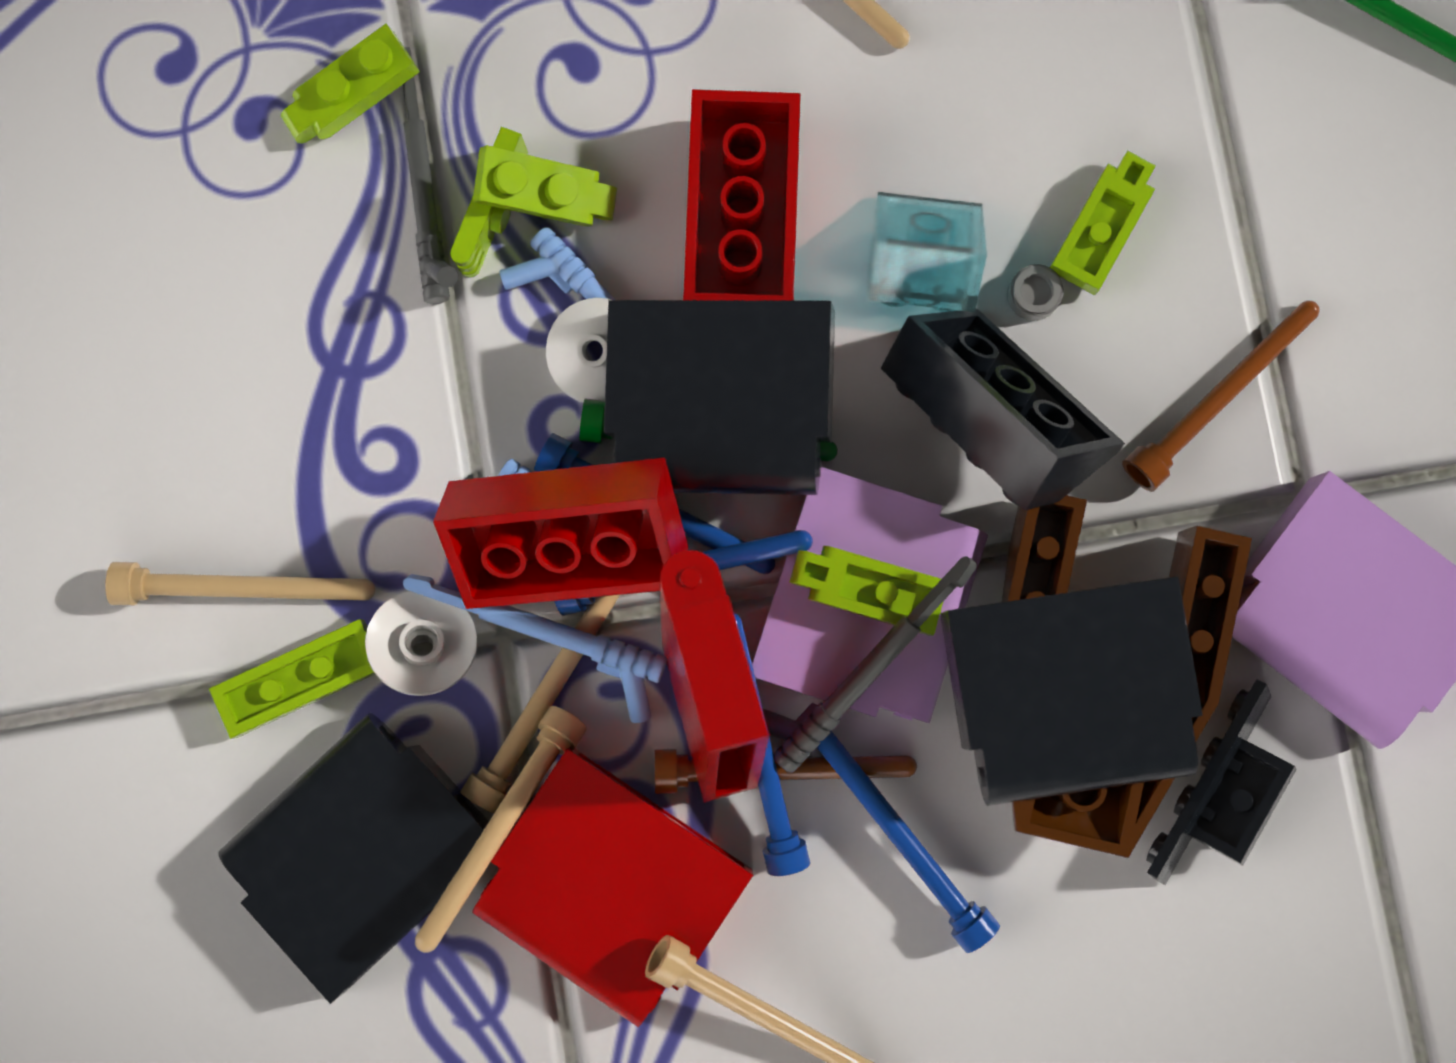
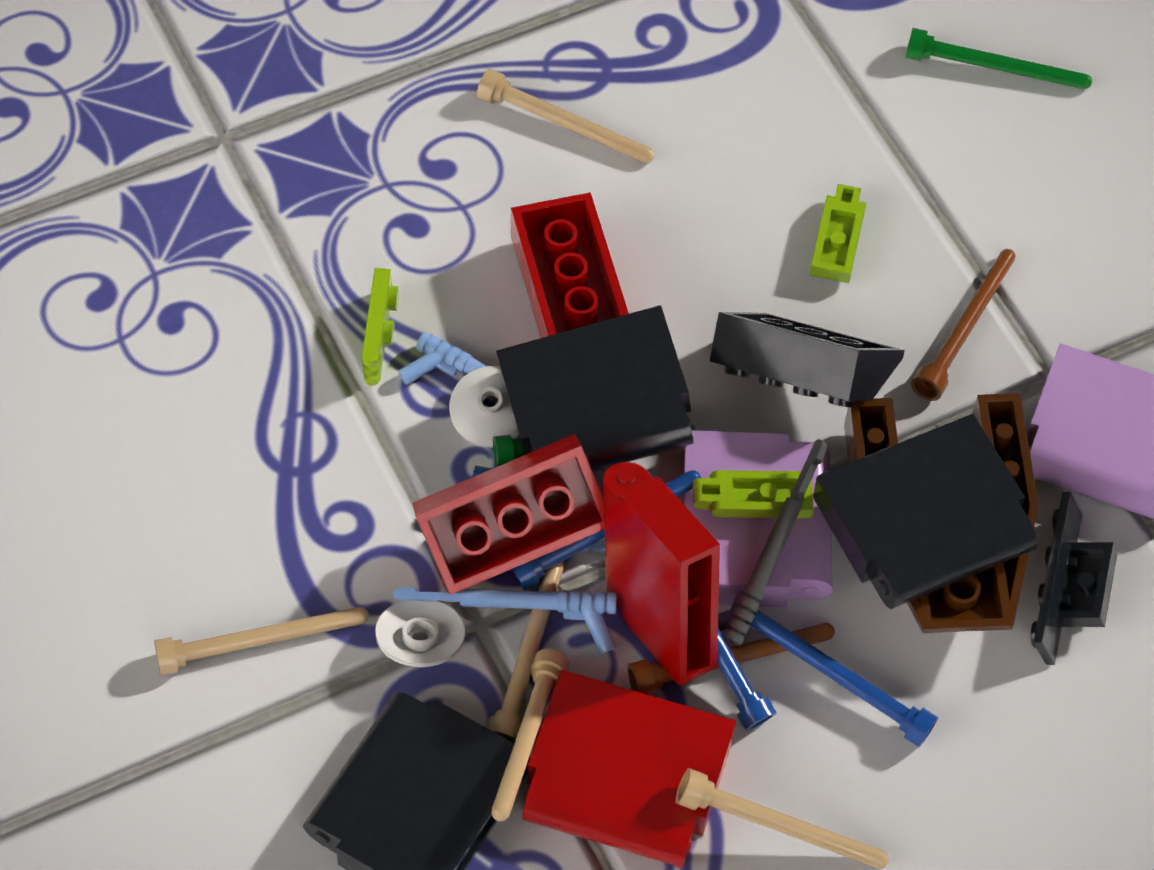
camera: 20 degrees left, 25 degrees down
lime plate [209,619,375,739] -> none
lime hinge [281,23,420,144] -> none
dark grey piece [402,47,458,304] -> none
lime hinge [472,145,617,227] -> none
clear light blue slope [868,192,987,312] -> none
light grey tile [1007,264,1064,321] -> none

